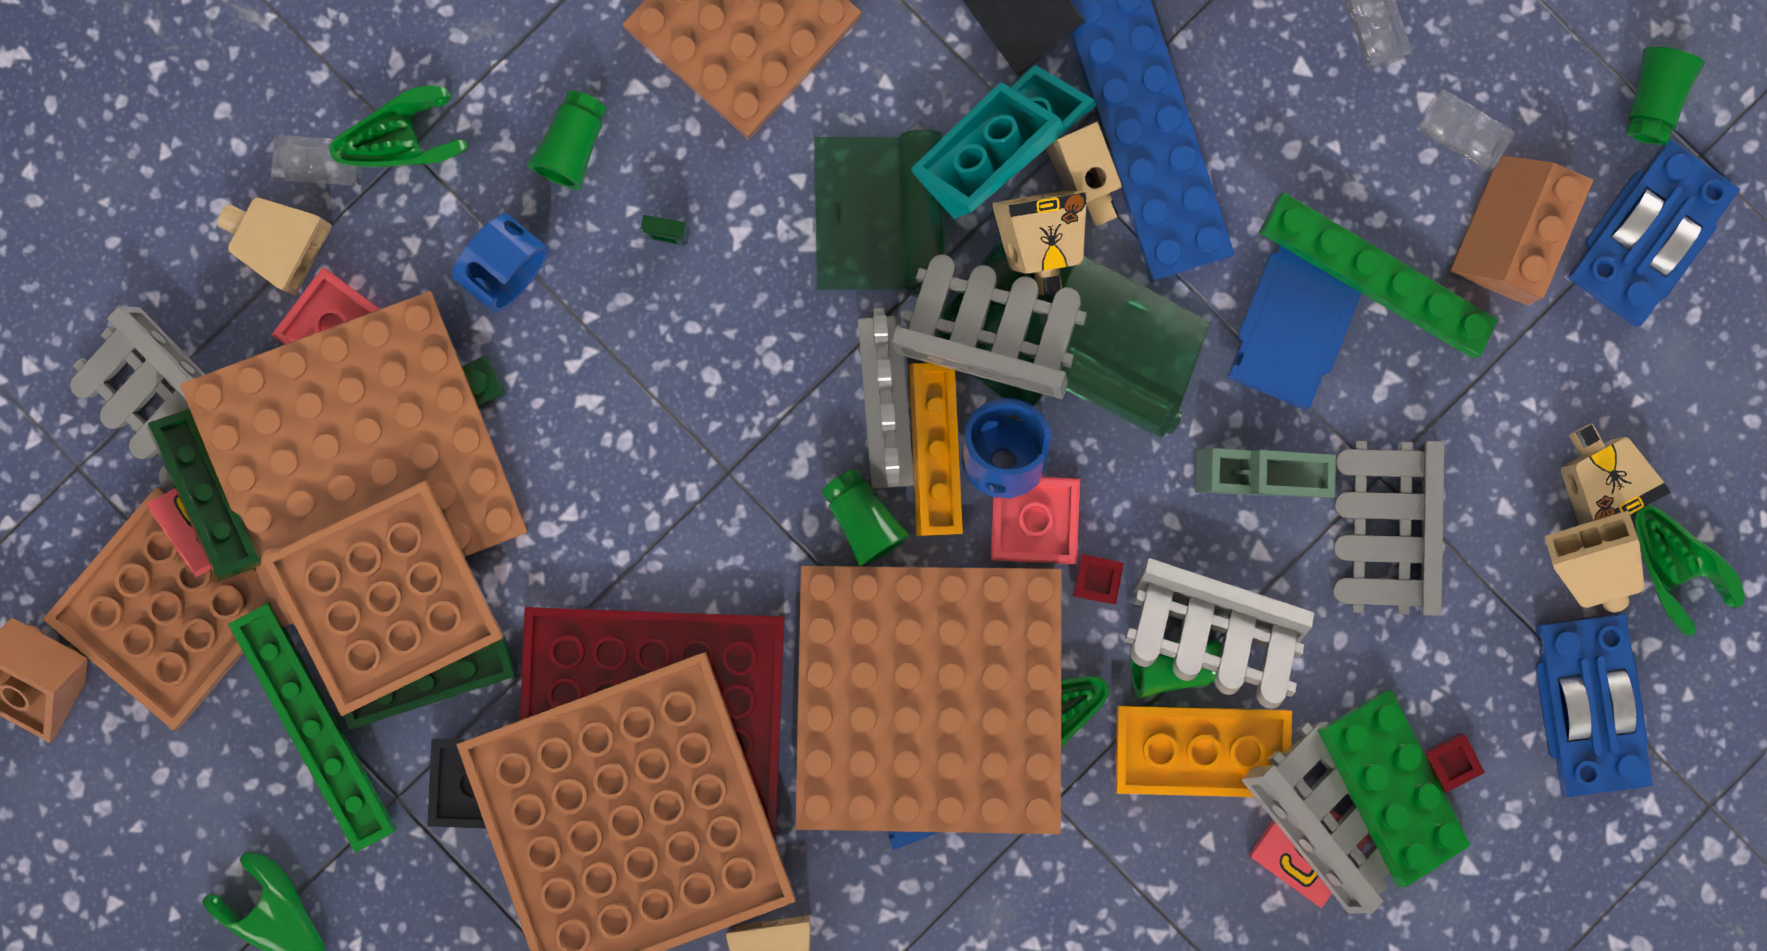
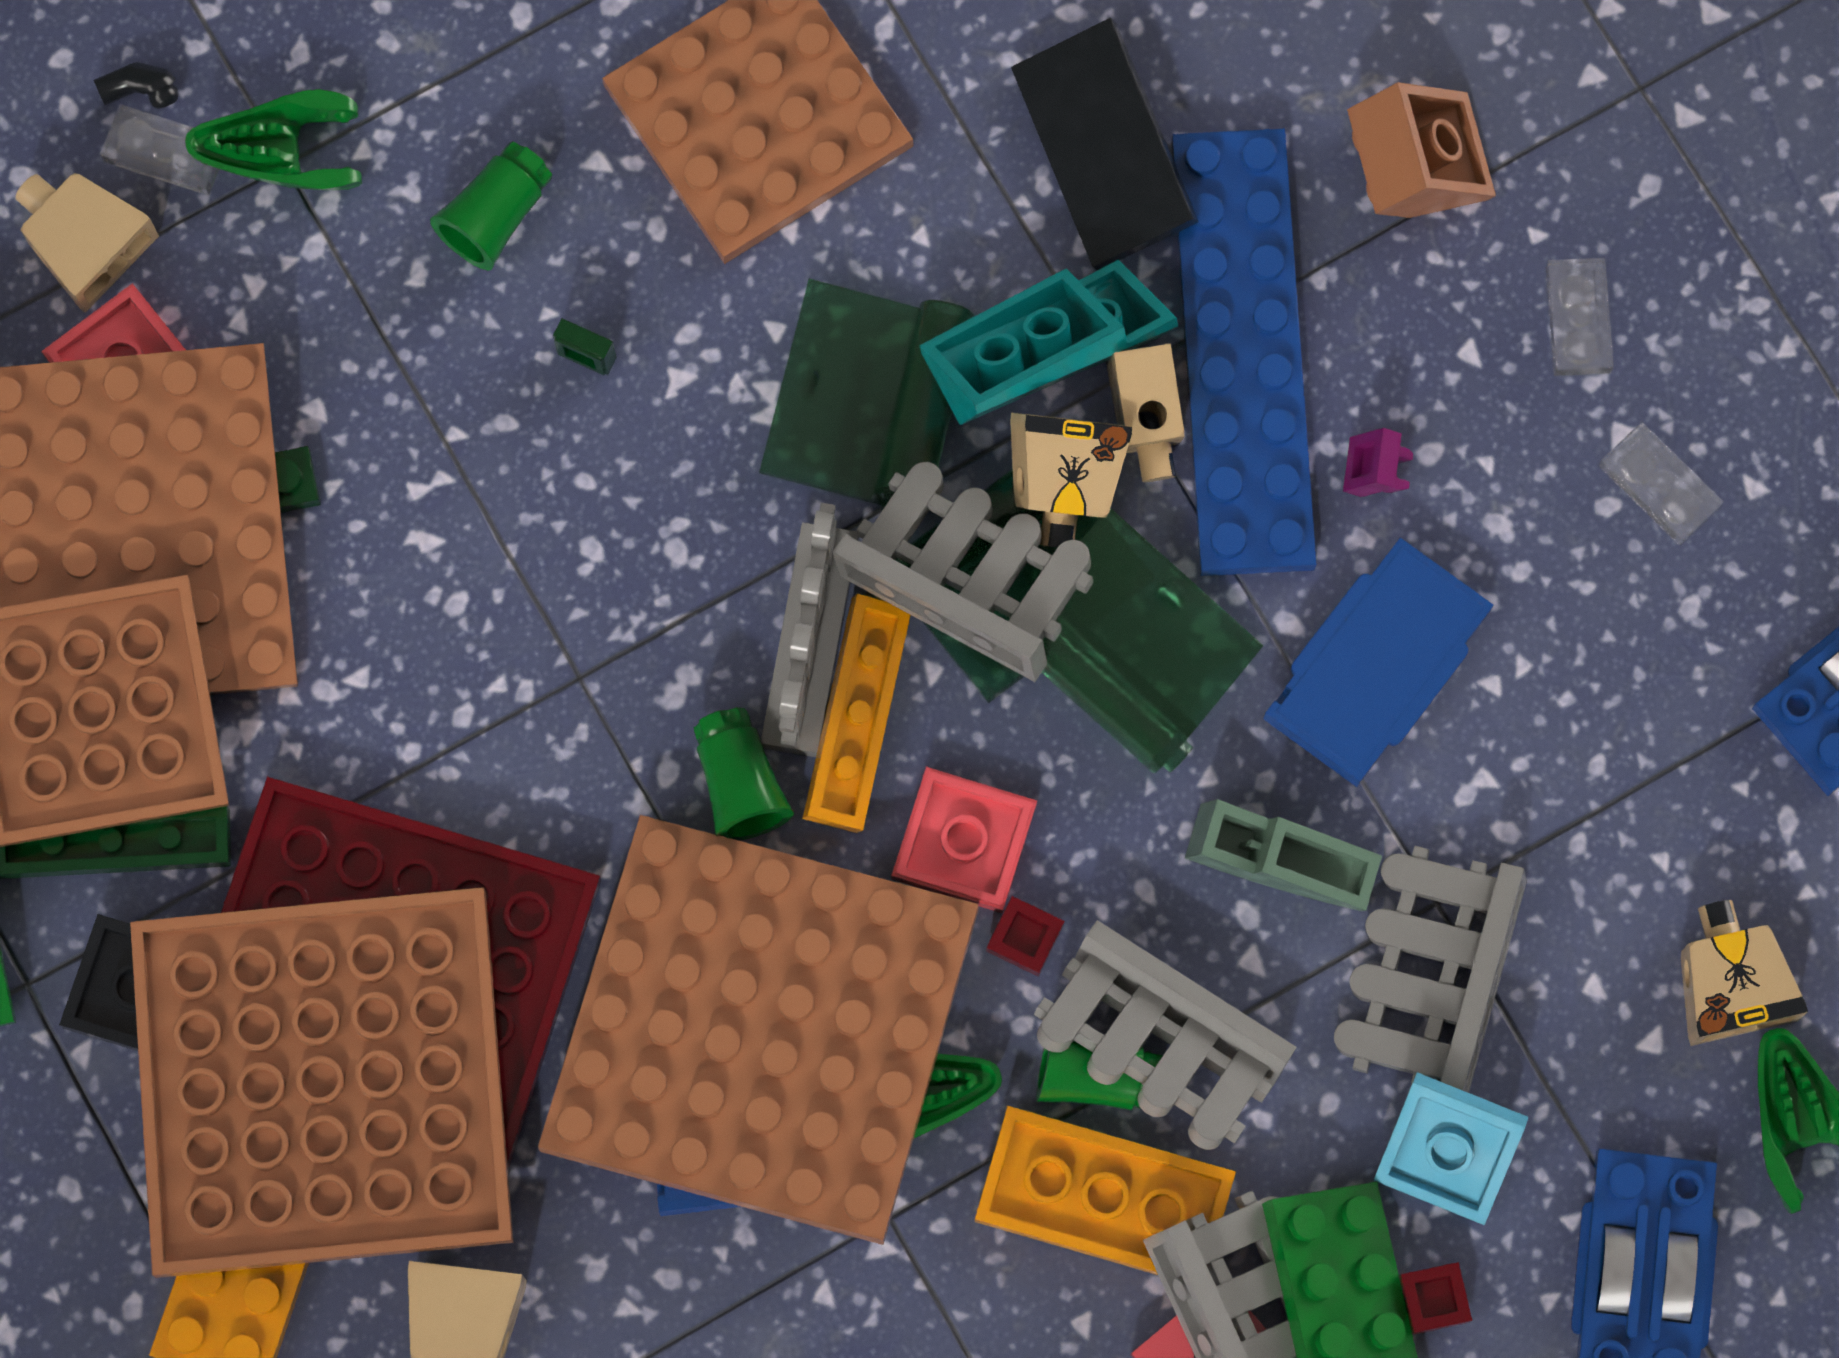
camera: 15 degrees right, 10 degrees down
blue piece [452,213,549,313] -> none
blue piece [962,398,1051,499] -> none
green plate [1258,192,1498,359] -> none
nougat slope [1449,155,1593,306] -> none
tan torso [1545,511,1645,612] -> none
none -> black arm [93,62,179,109]
none -> magenta tile [1343,428,1413,497]
none -> medium azure plate [1373,1072,1528,1225]

